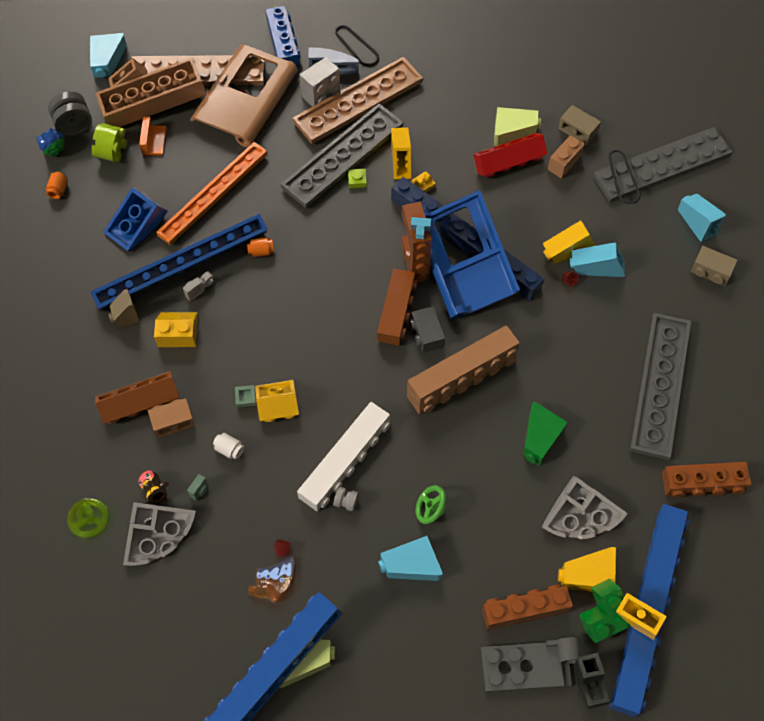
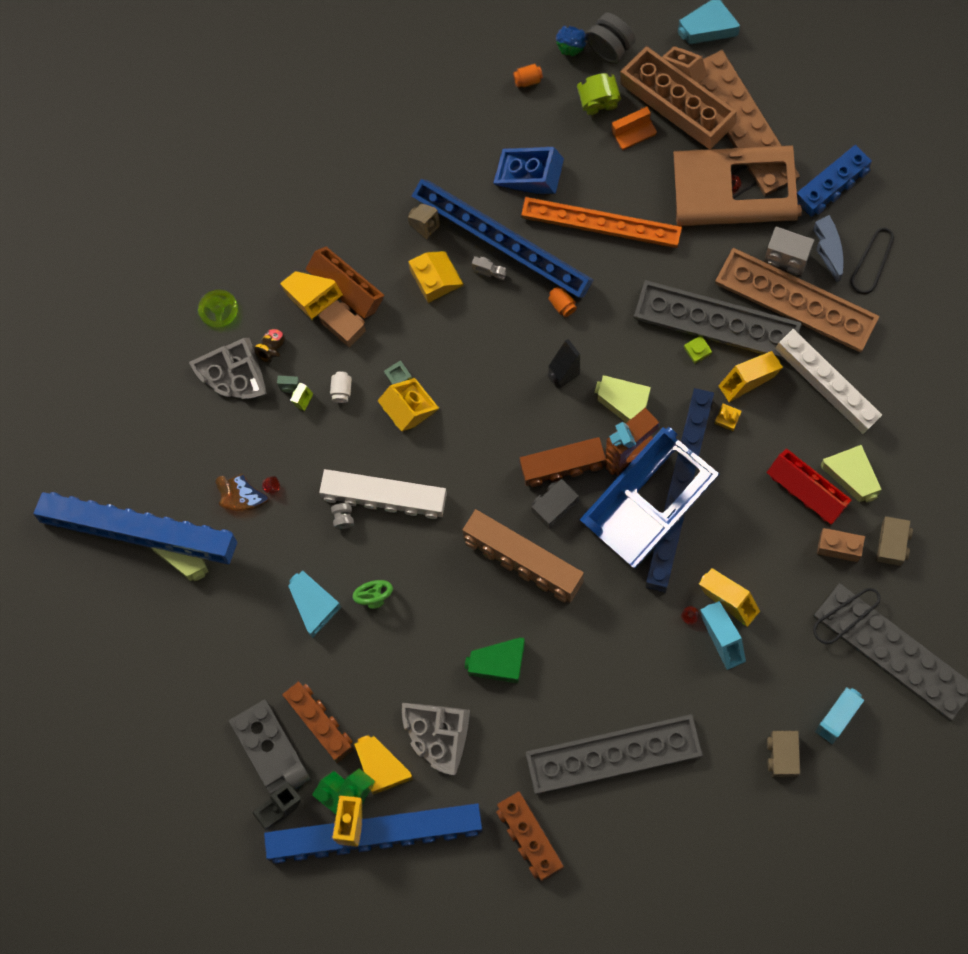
camera: 70 degrees right, 10 degrees up
none -> yellow slope [280,271,343,319]
none -> lime plate [291,383,313,411]
none -> black slope [547,339,581,388]
none -> yellowish green slope [595,375,651,423]
none -> white brick [775,329,882,434]

